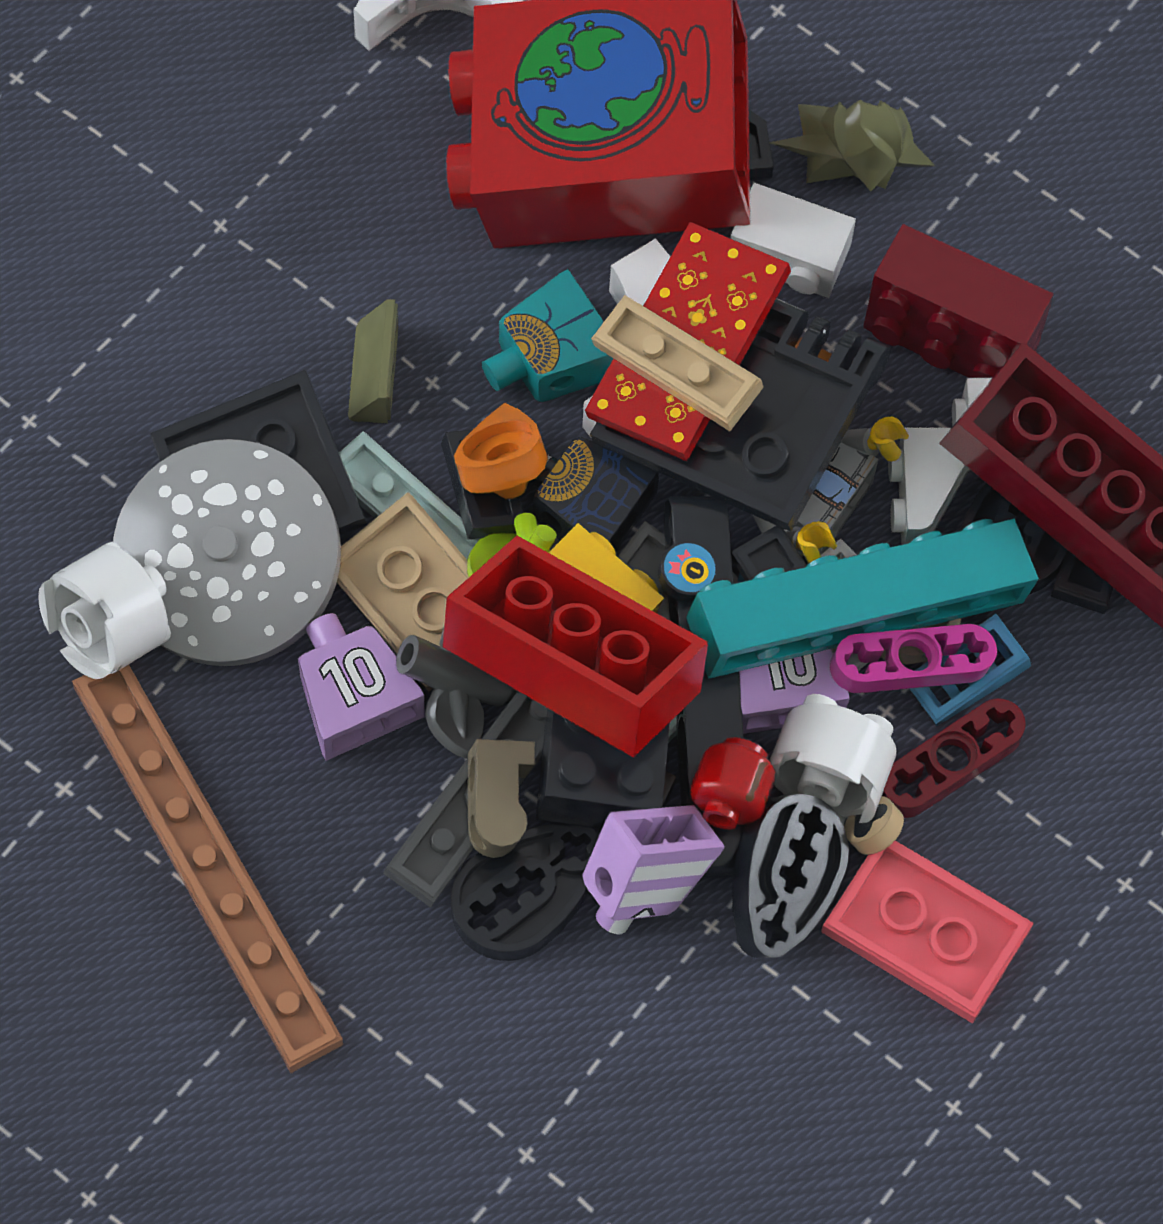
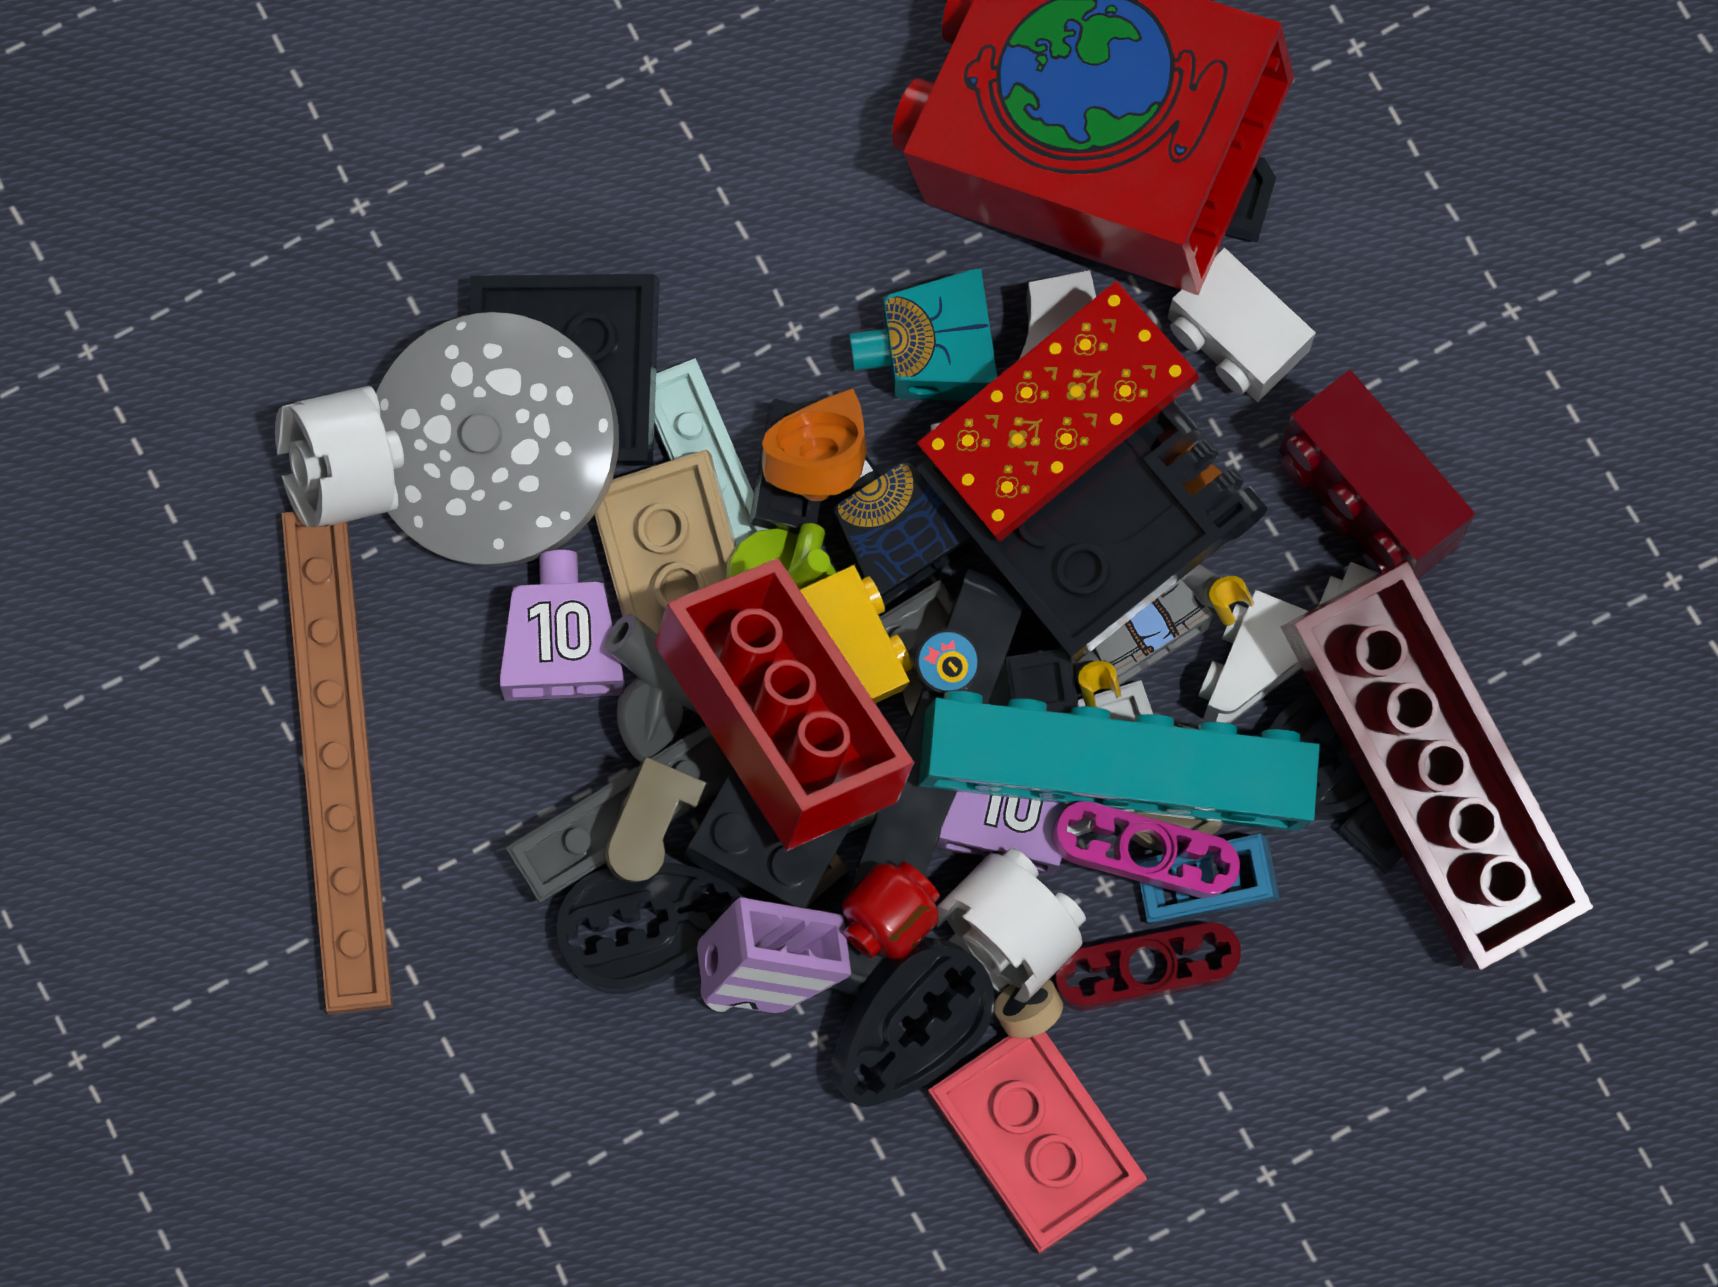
camera: 25 degrees right, 10 degrees up
olive slope [348,299,399,423] -> none
tan tile [591,295,764,431] -> none
olive hair [769,99,935,192] -> none

